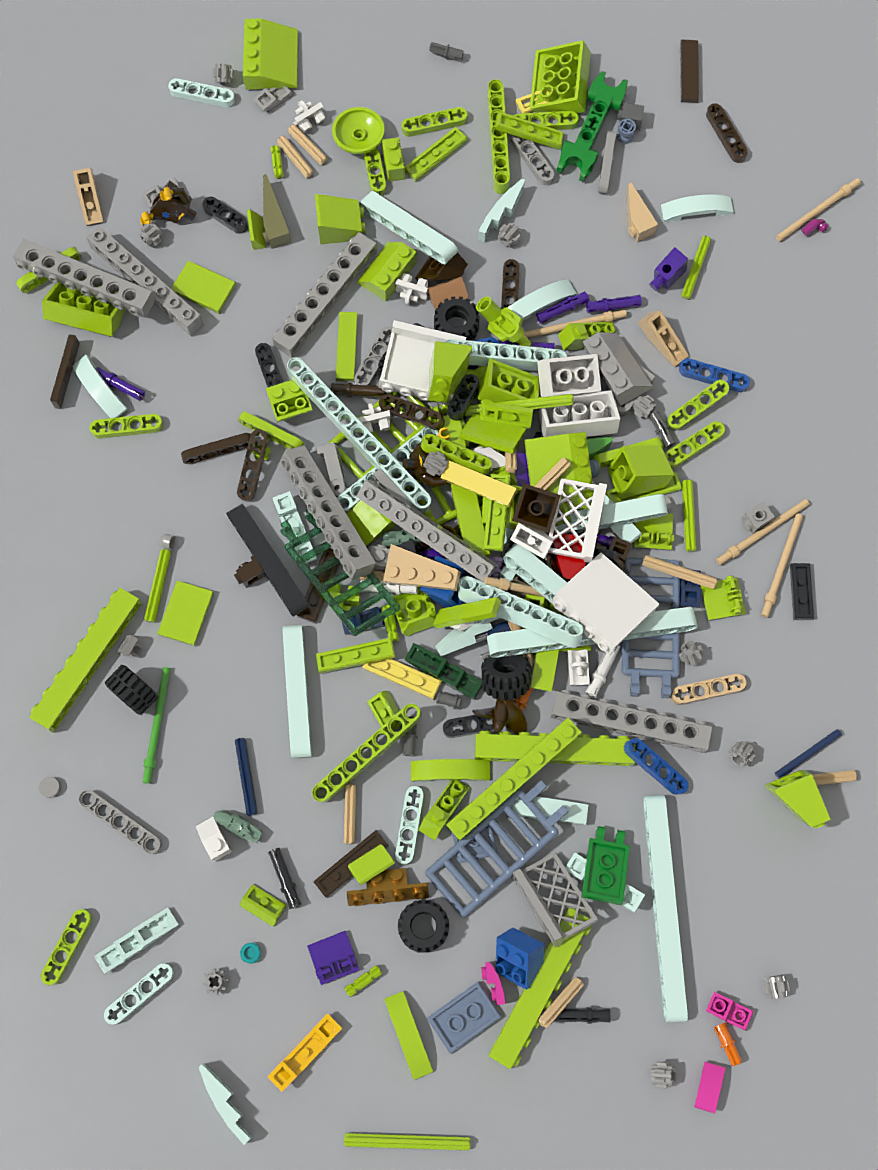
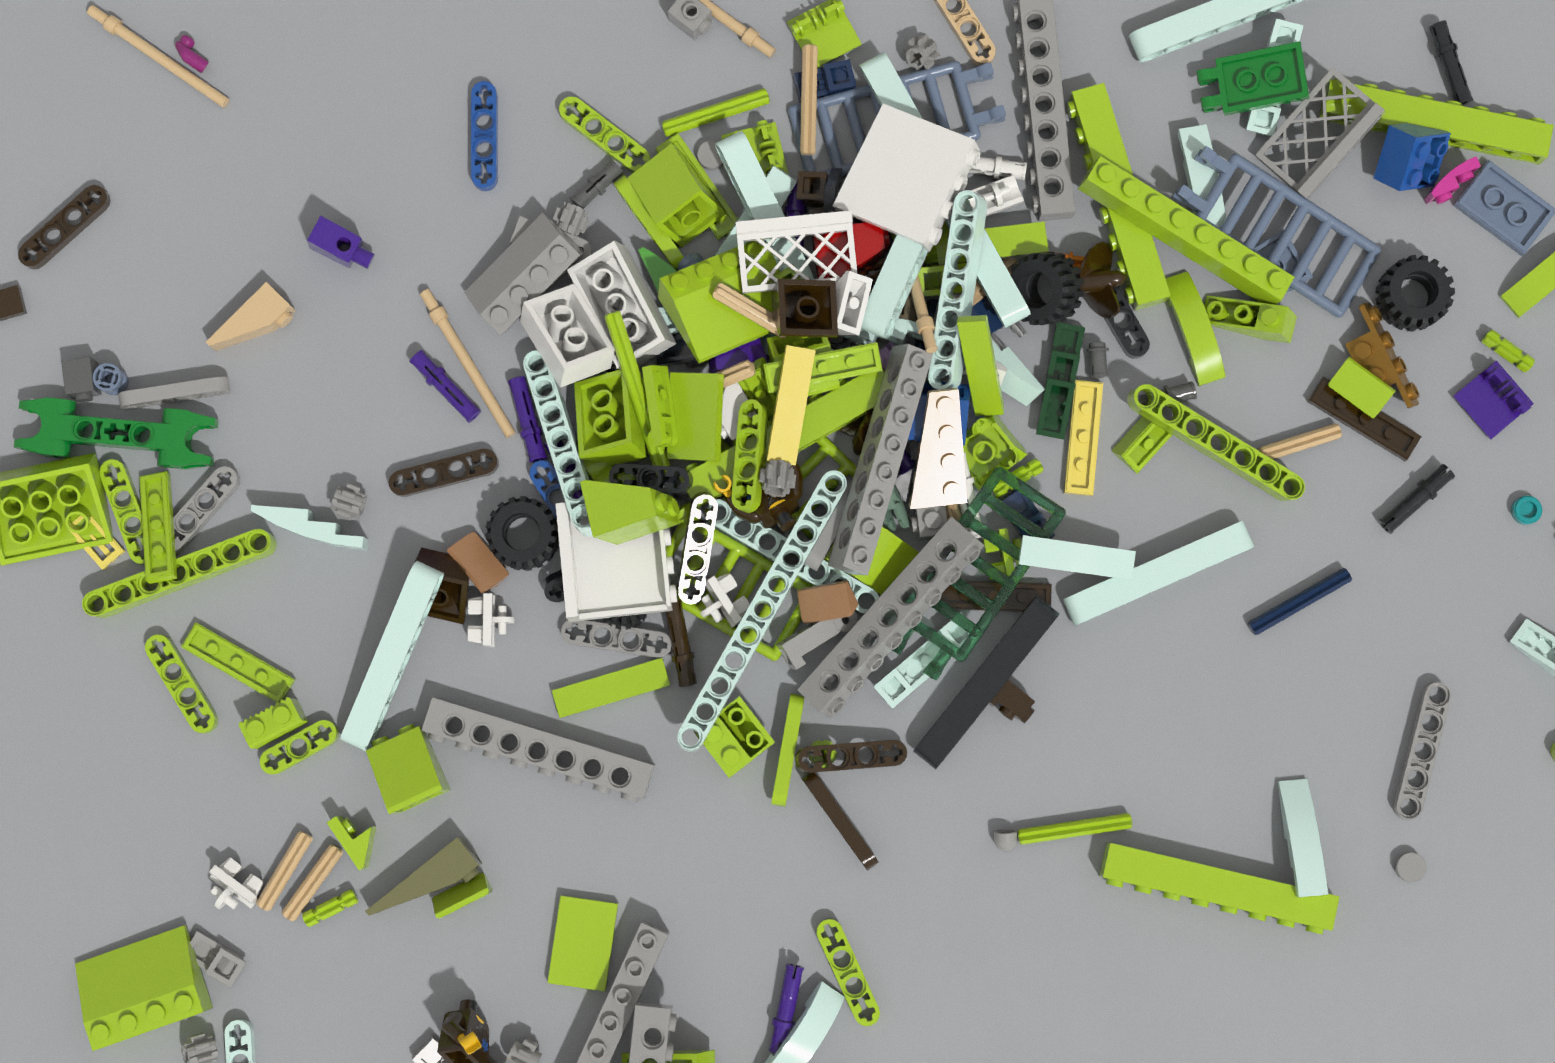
camera: 105 degrees left, 10 degrees up
black tyre [105,665,158,715] -> none
light grey tile [117,635,143,657] -> none
bright green bar [142,667,171,784] -> none
lime tile [157,581,214,646] -> none
white slope [196,817,233,862] -> none
black beam [203,196,248,234] -> none
sand green hinge [213,810,263,843] -> none
lime slope [240,884,287,926] -> none
black beam [255,343,283,388] -> none
lime tile [316,637,395,674] -> none
lime dish [332,107,385,154] -> none
lime slope [357,242,417,301] -> none
light aqua beam [395,786,423,865] -> none
dark grey axle [429,42,464,62] -> none
lime piece [476,296,531,347] -> none
light aqua slope [508,279,577,320] -> none
tan axle [538,977,584,1028] -> none
lime slope [558,322,616,351] -> none
dark purple pin [586,294,642,313] -> none
blue beam [624,738,688,795] -> none
tan slope [637,310,689,367] -> none
light aqua slope [661,194,734,222] -> none
lime beam [667,380,729,430] -> none
lime axle [681,235,711,299] -> none
none -> lime slope [327,816,376,871]
none -> medium nougat slope [797,580,859,624]
none -> light aqua slope [1018,535,1136,580]
none -> light aqua slope [1277,779,1328,897]

